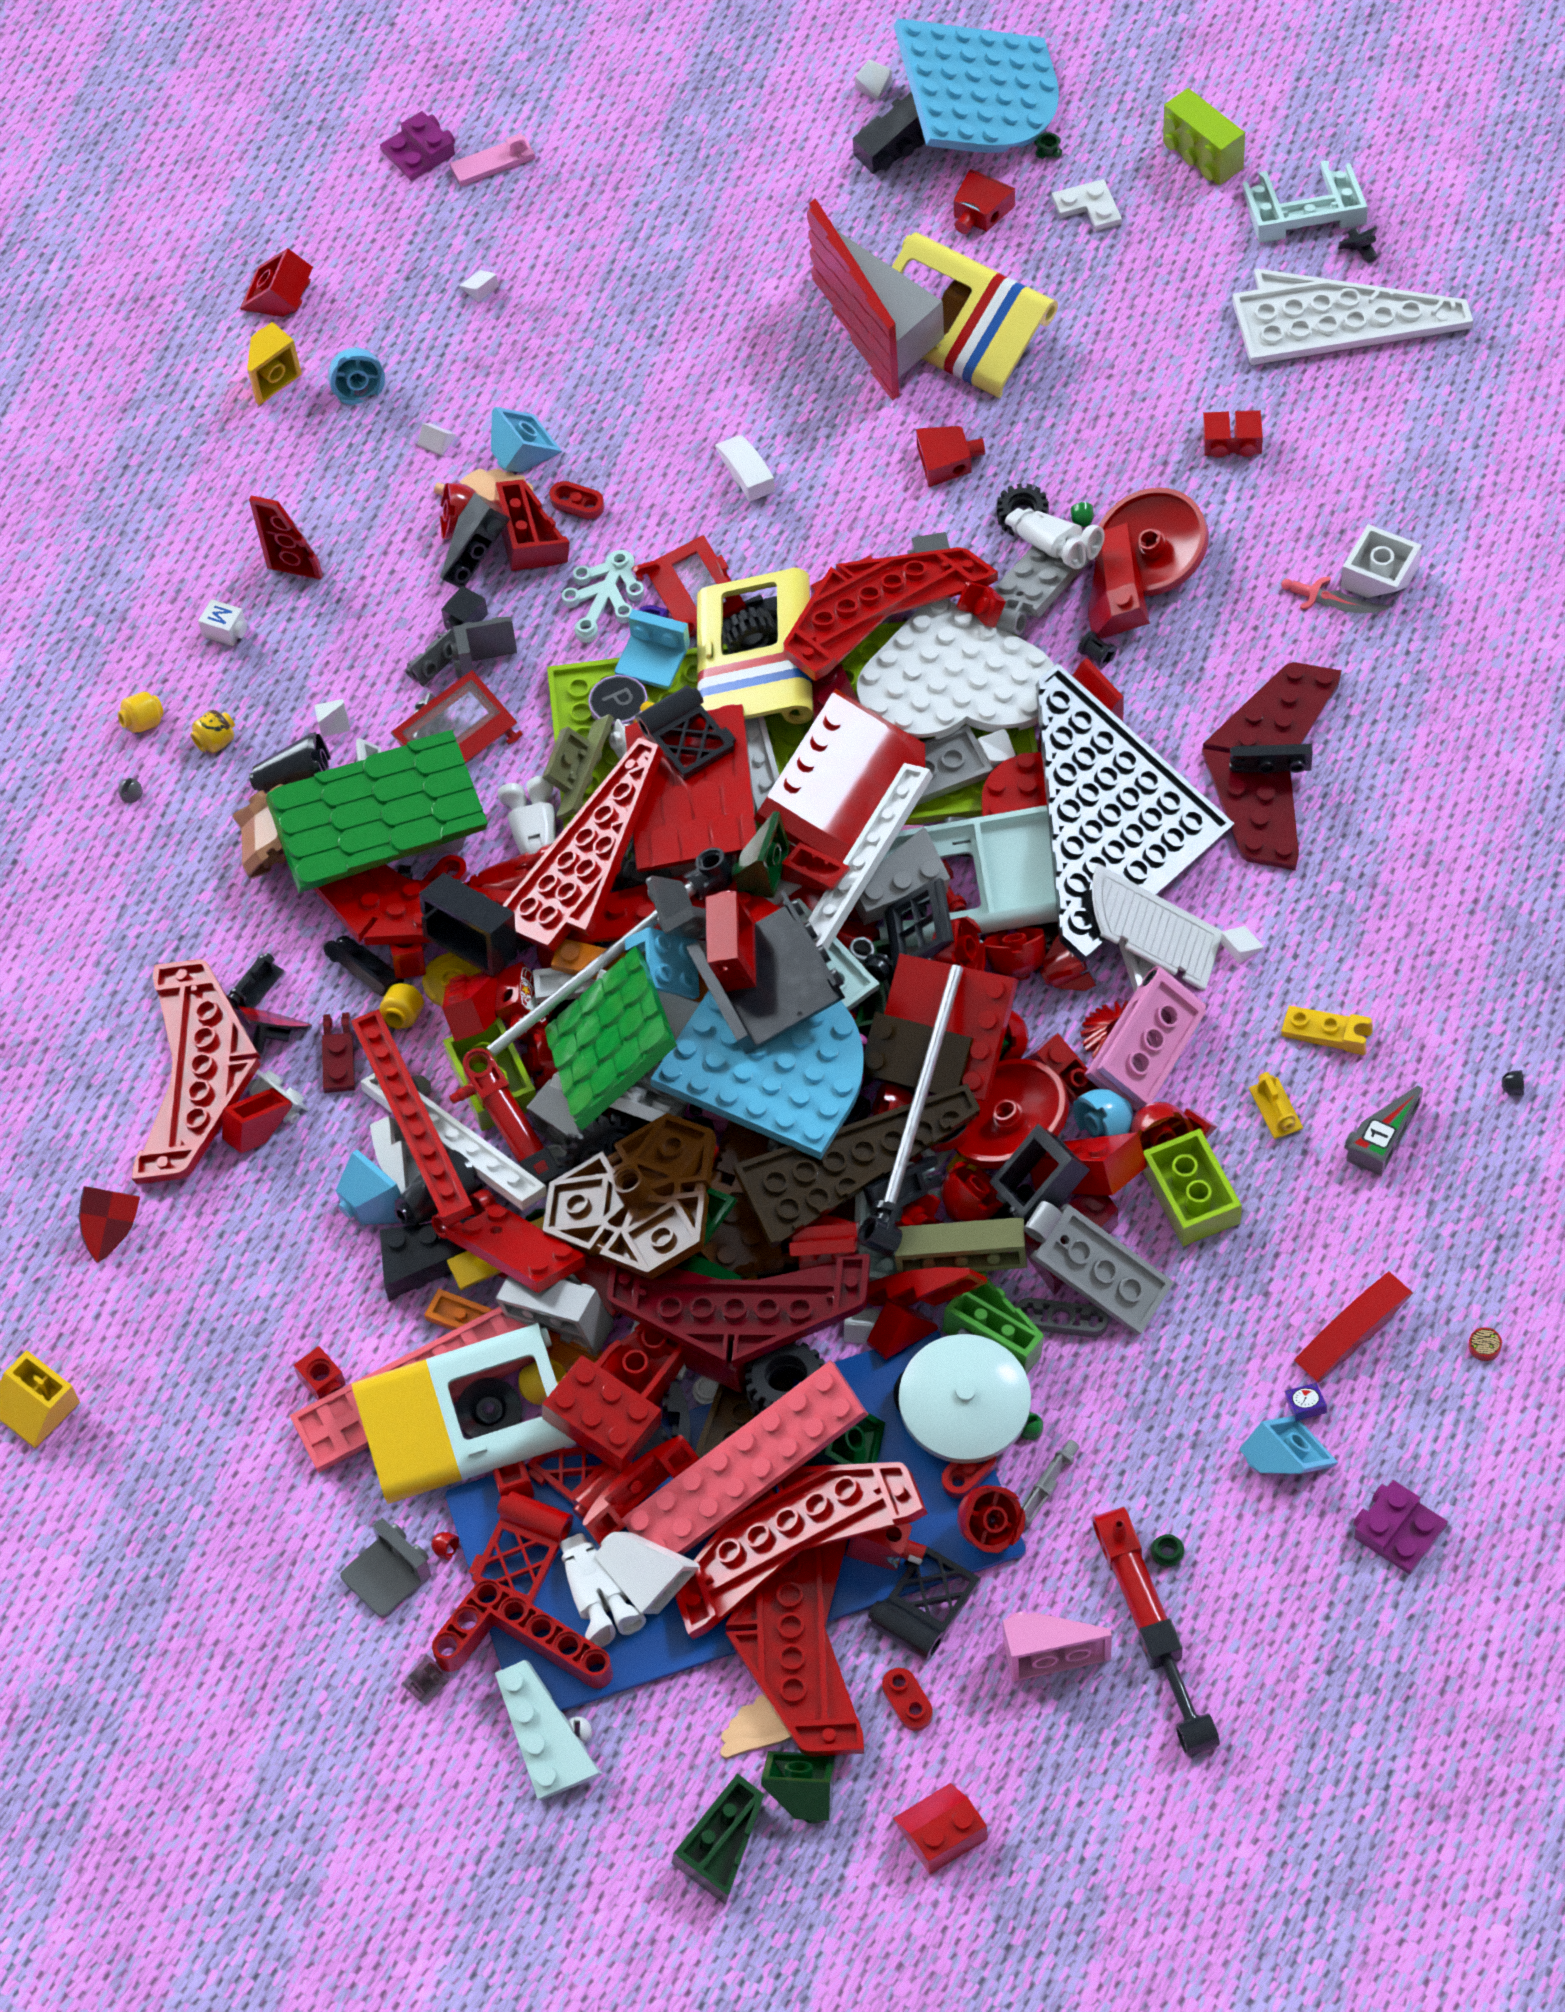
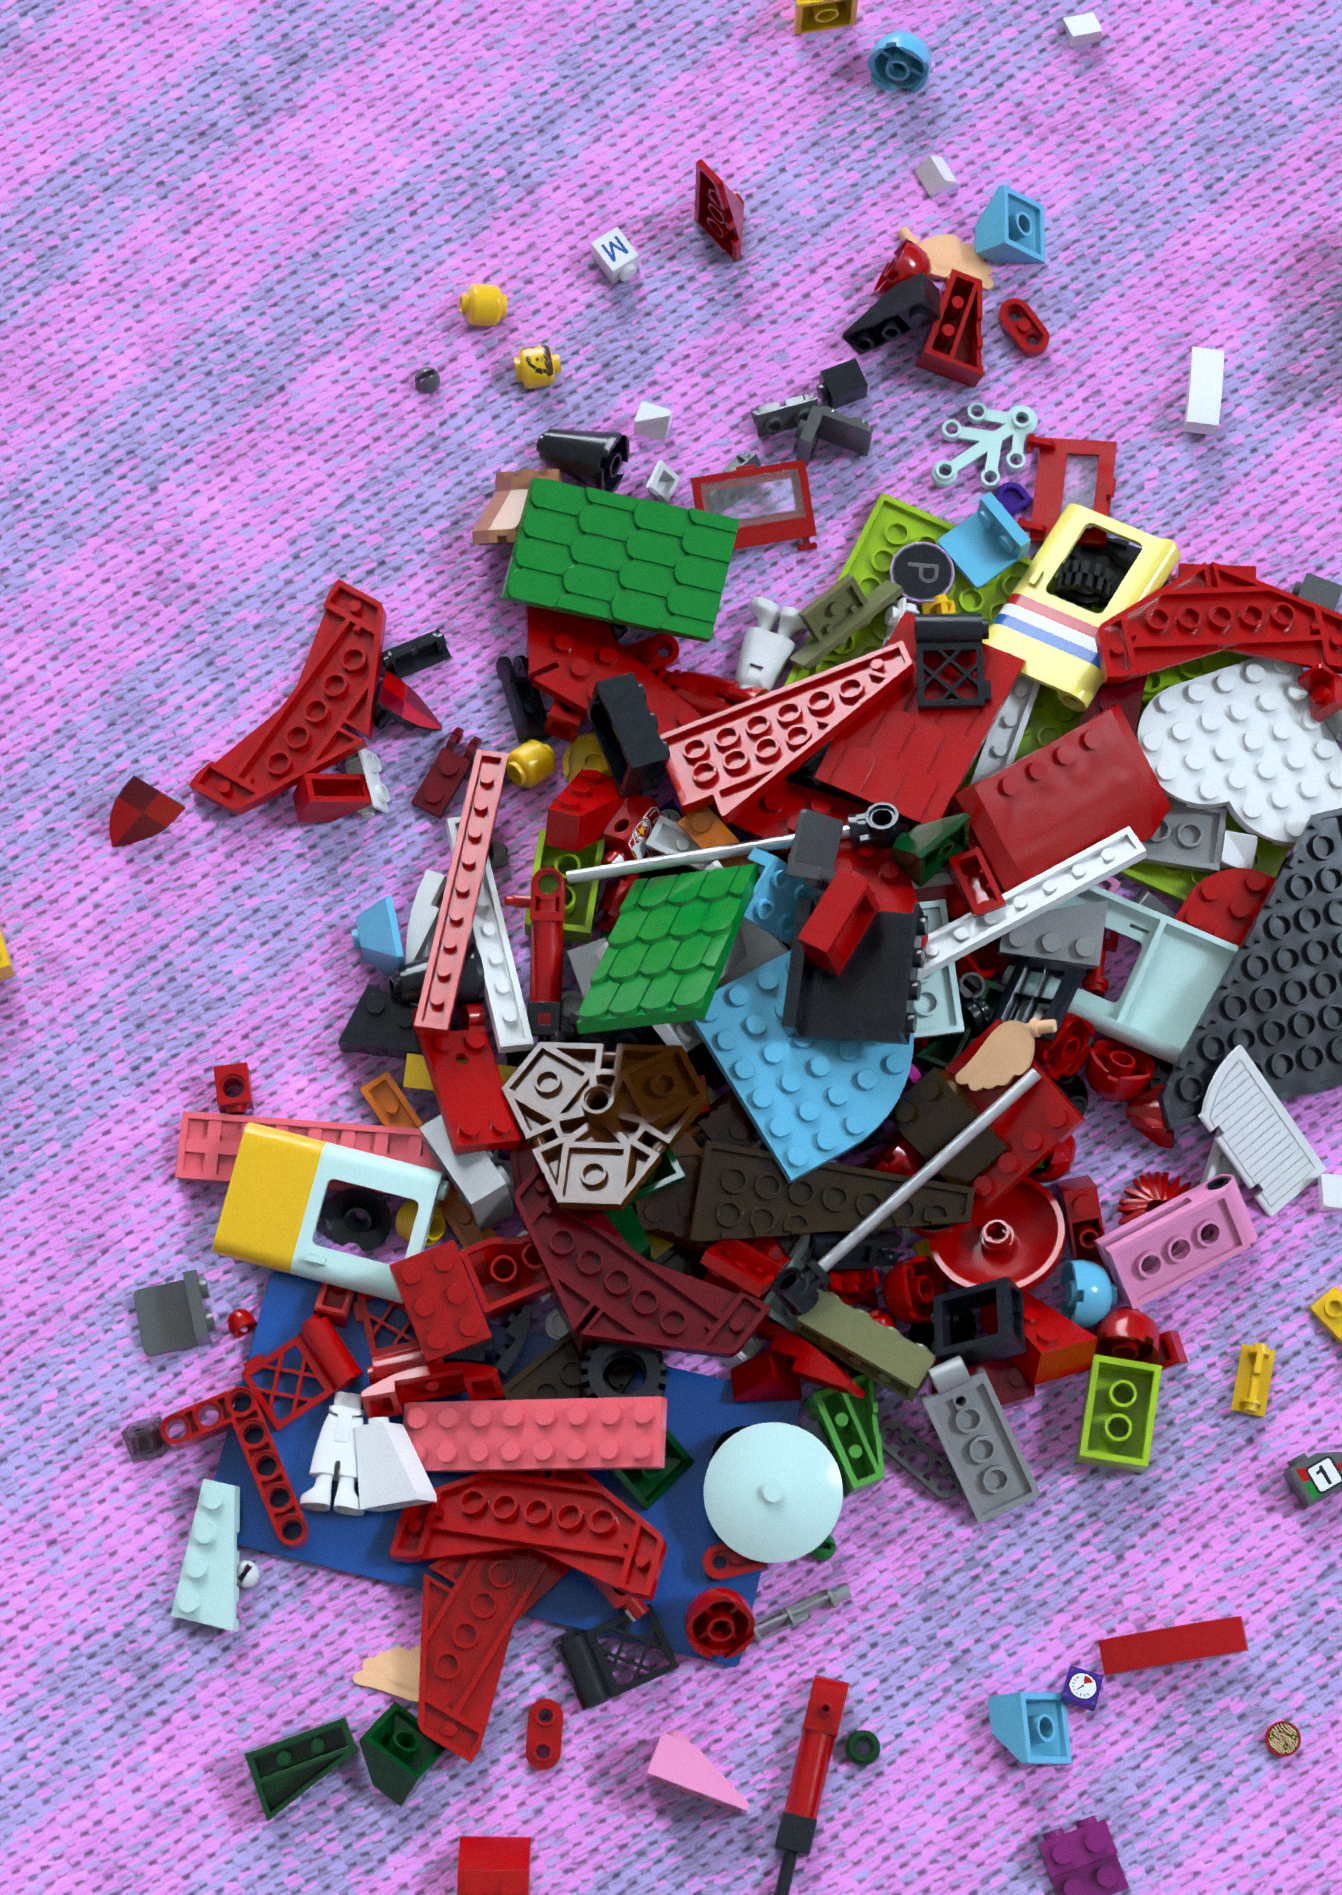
camera: 25 degrees right, 15 degrees up
none -> light nougat animal [955,1018,1057,1092]

